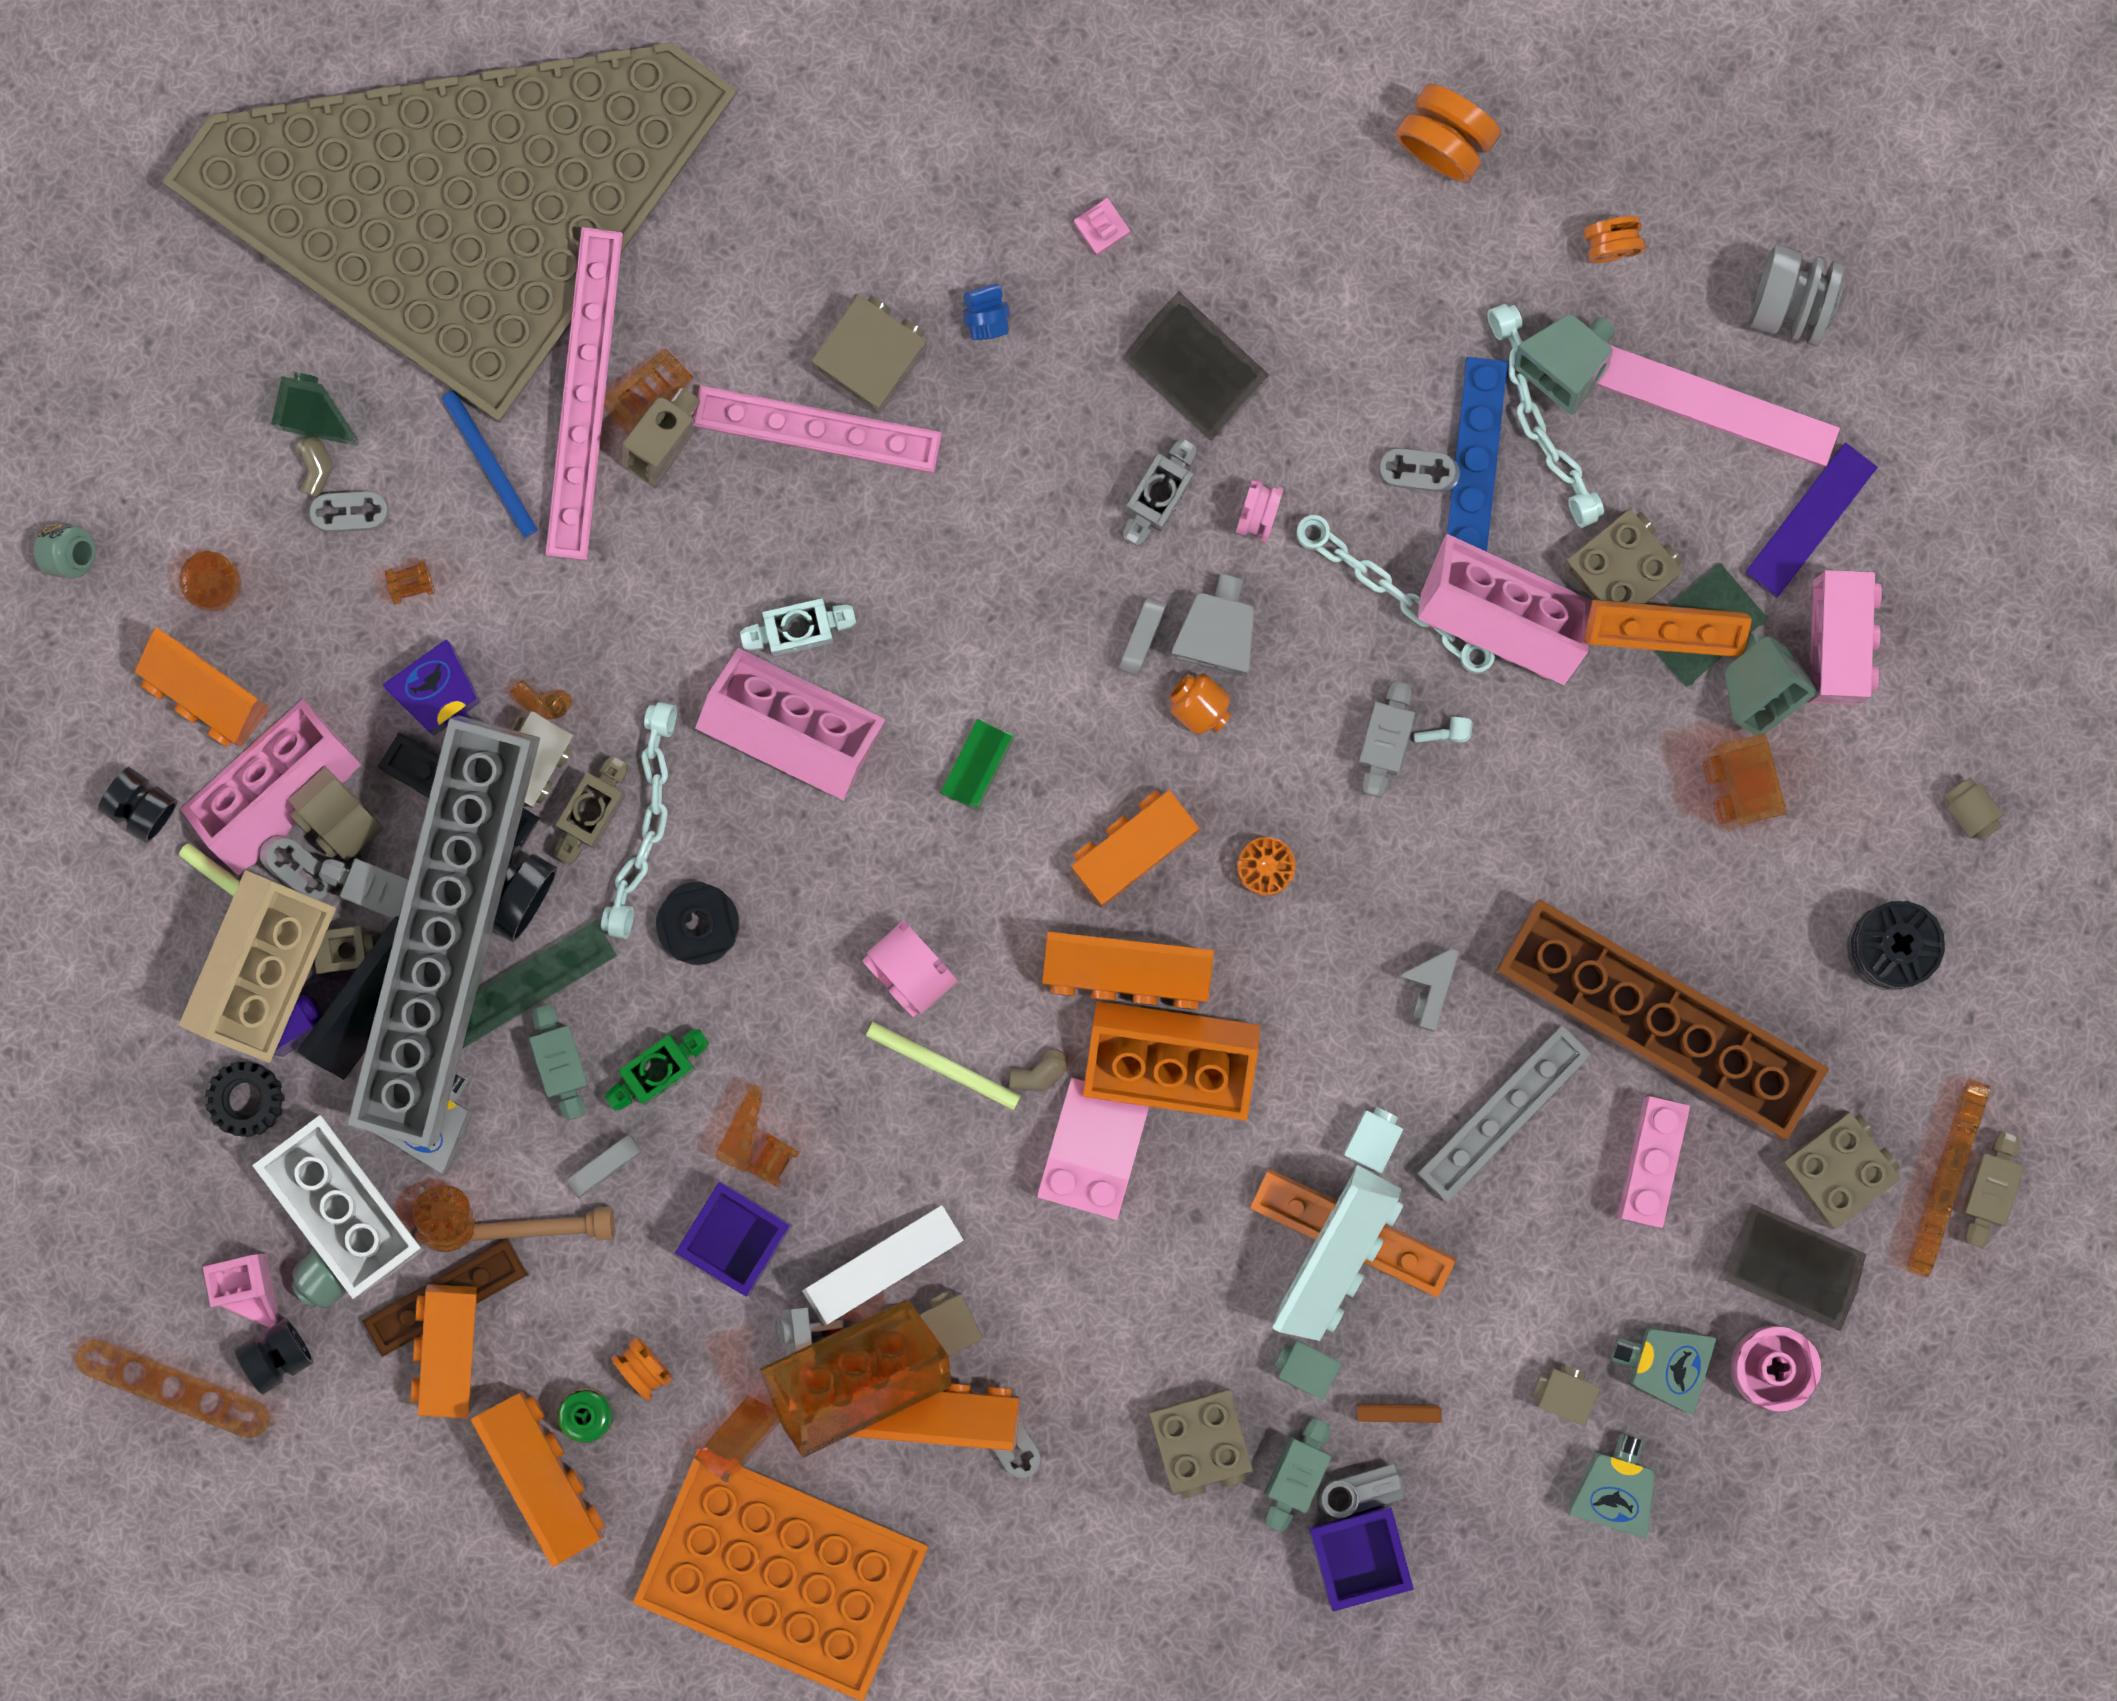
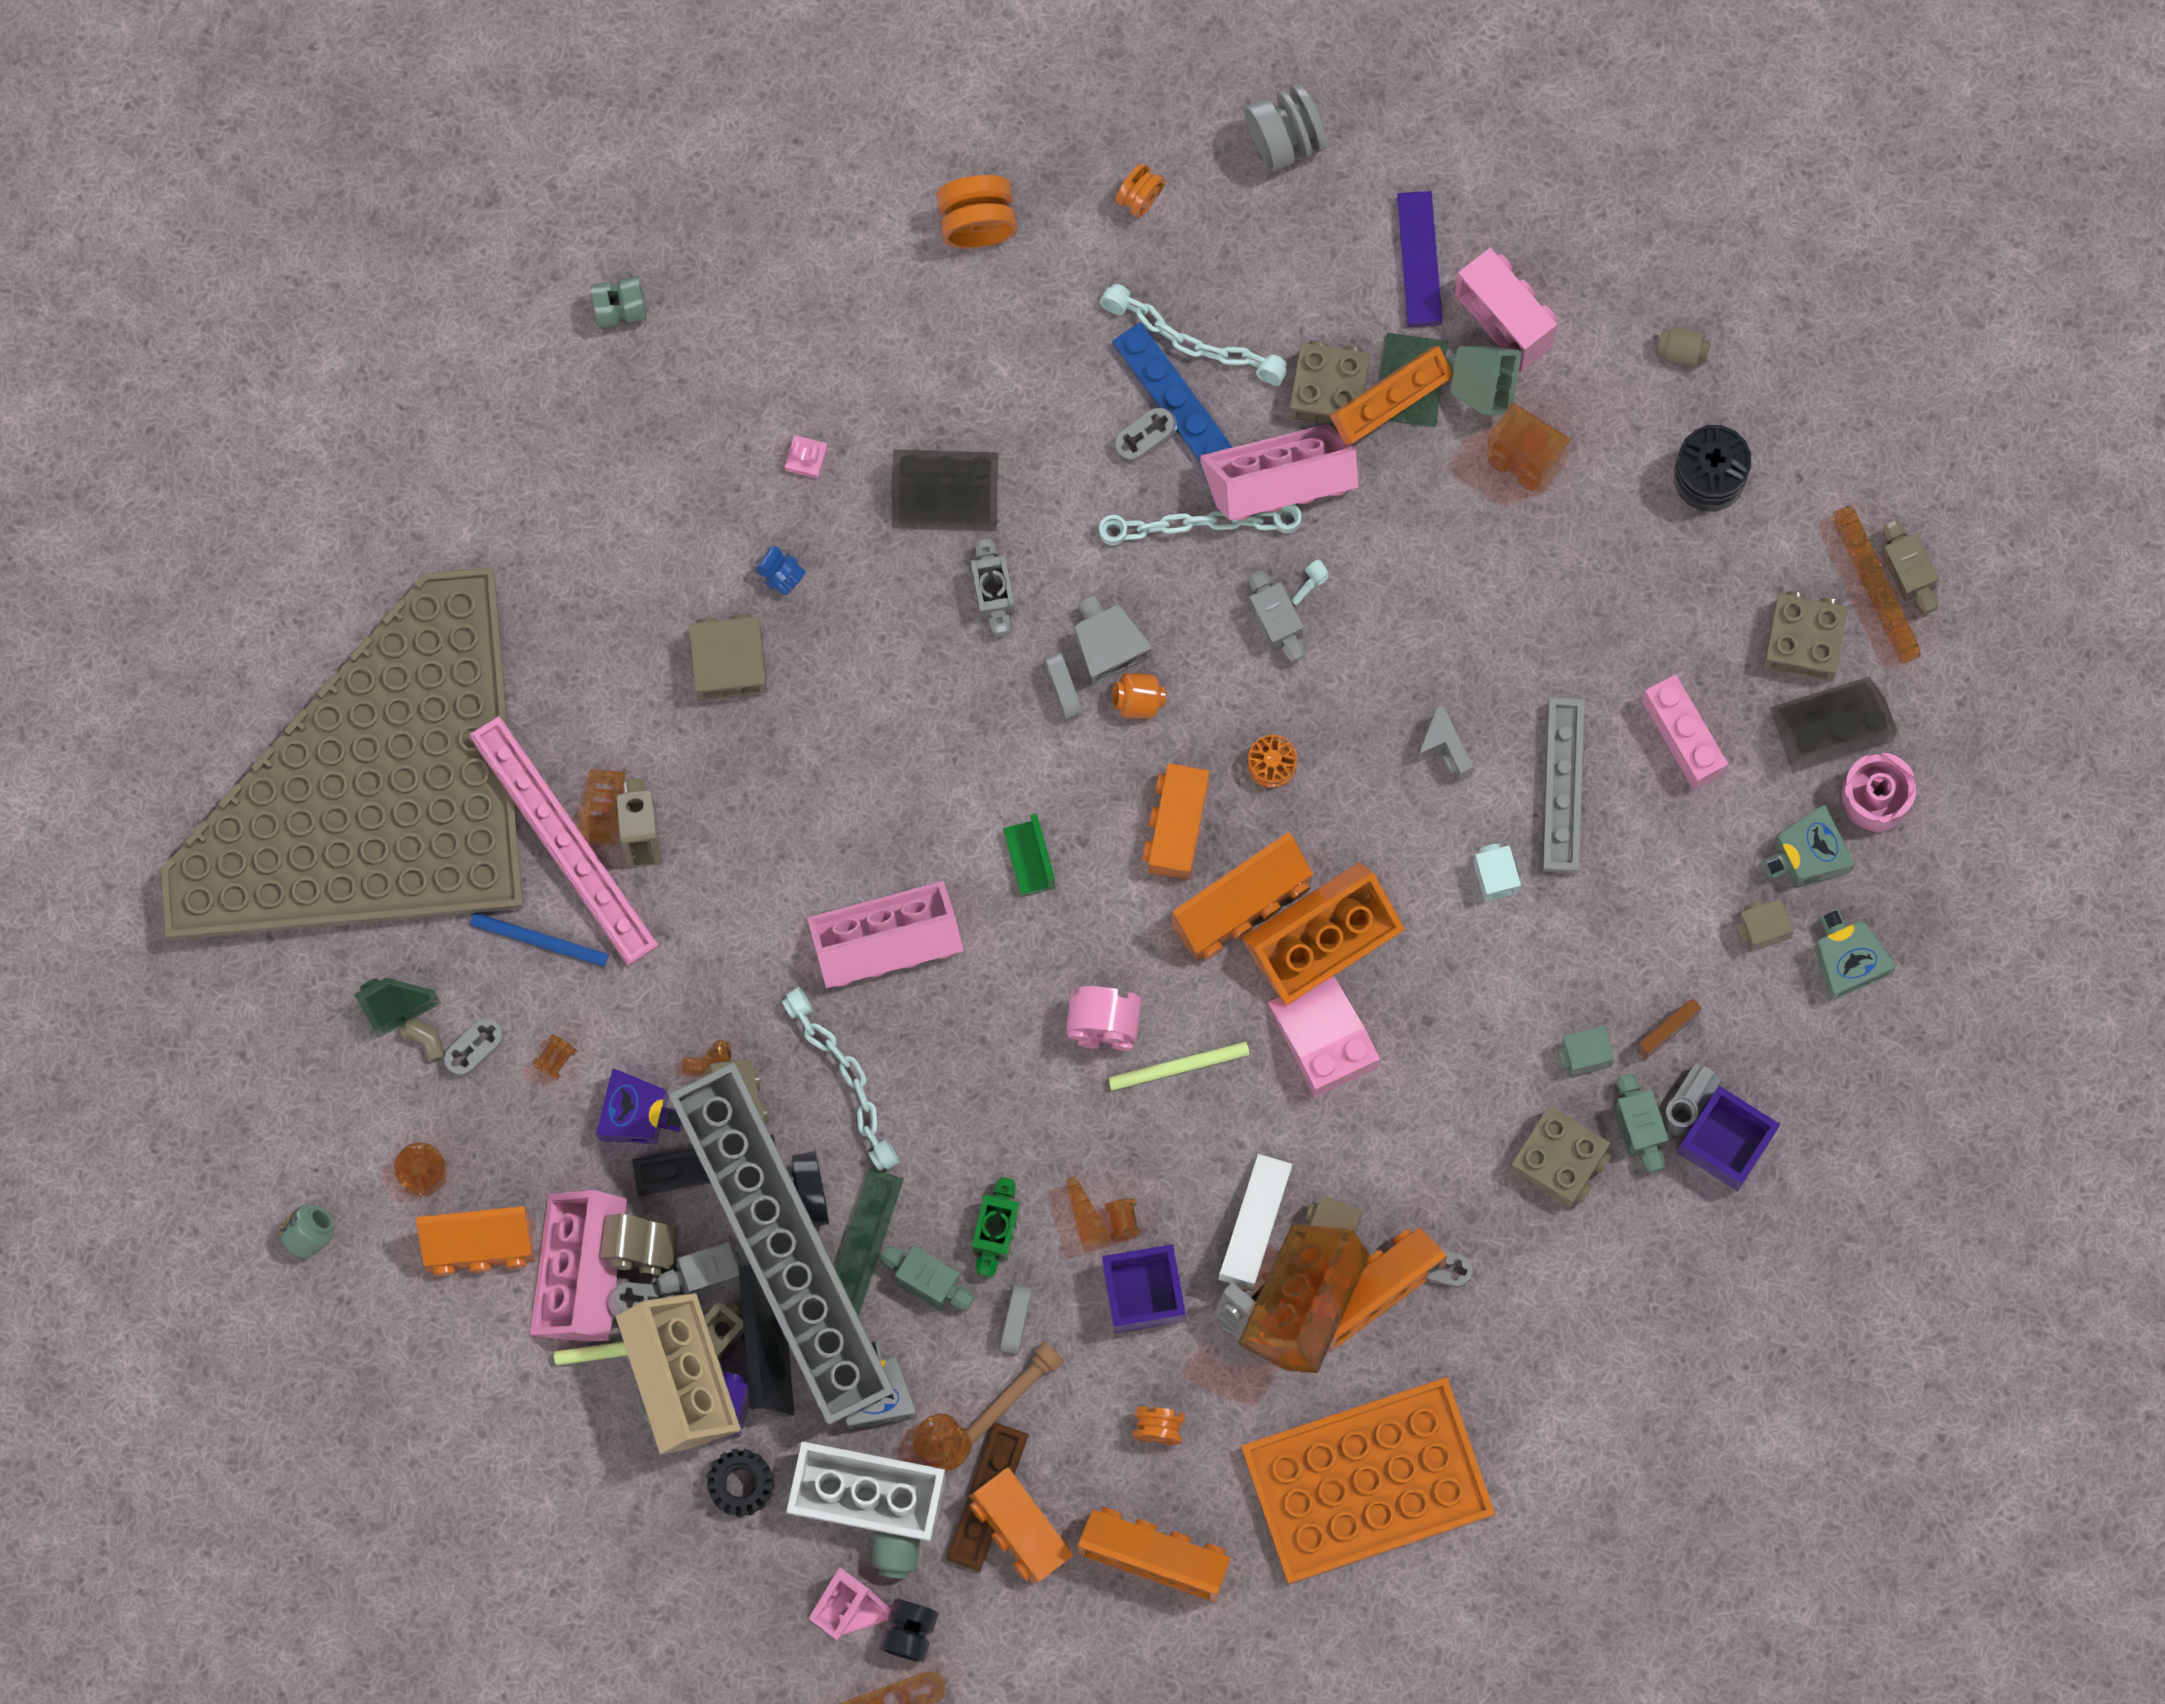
camera: 40 degrees left, 10 degrees down
black wheel [98,766,178,843] -> none
dark tan piece [554,756,628,865] -> none
green head [557,1388,614,1443] -> none
black plate [656,882,740,966] -> none
bright pink tile [693,385,942,474] -> none
clear orange slope [695,1396,782,1484] -> none
light aqua piece [740,598,856,656] -> none
dark tan arm [1009,1049,1067,1091] -> none
bright pink wheel [1236,478,1284,543] -> none
orange plate [1250,1168,1456,1298] -> none
light aqua slope [1272,1165,1404,1341] -> none
dark orange brick [1494,899,1829,1141] -> none
sand green torso [1514,315,1615,415] -> none
bright pink tile [1596,345,1840,468] -> none

